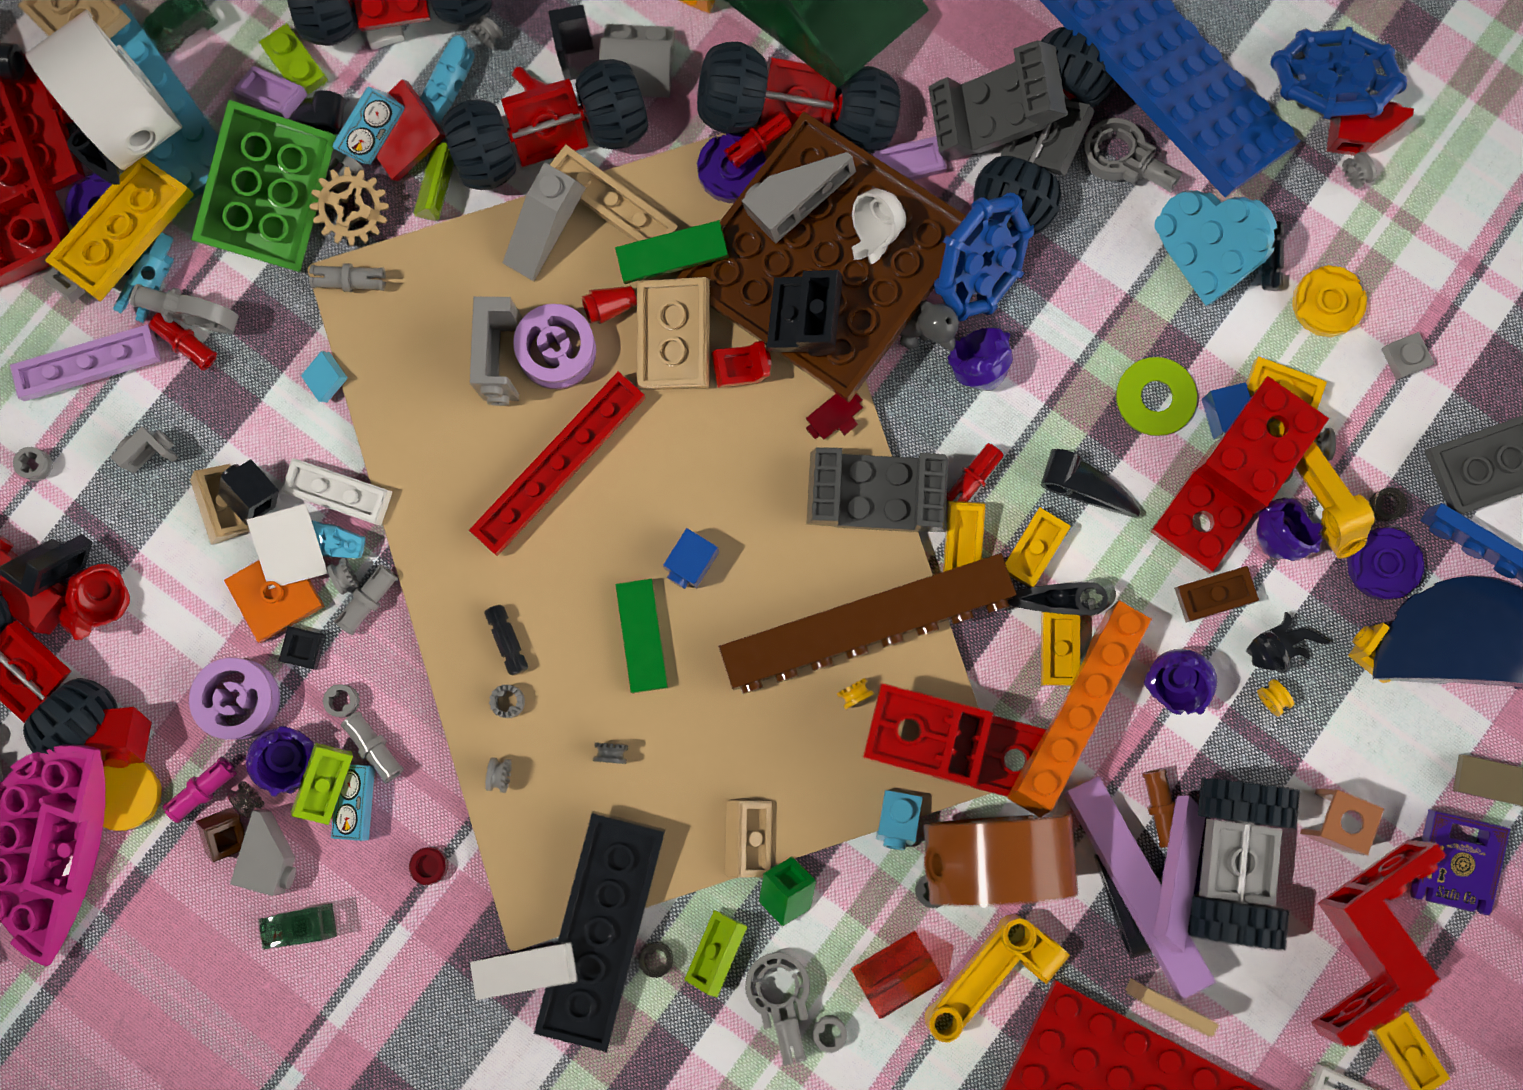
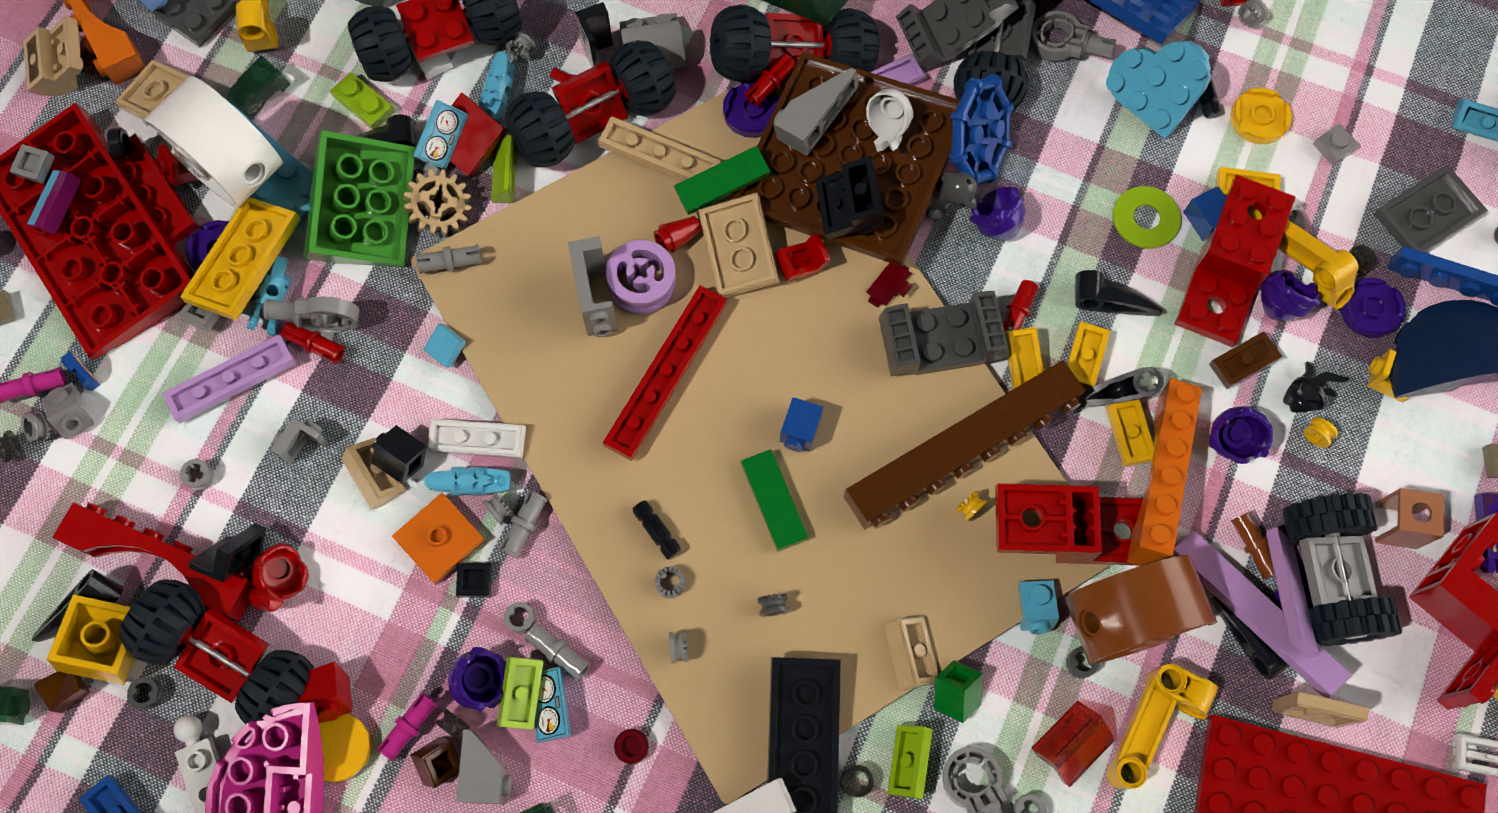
camera: 20 degrees left, 10 degrees down
black piece [67,128,120,185] -> none
lavender wheel [189,658,280,740] -> none
lavender tile [232,65,308,119] -> none
white sticker [247,504,328,589] -> none
light grey slope [503,162,586,281] -> none

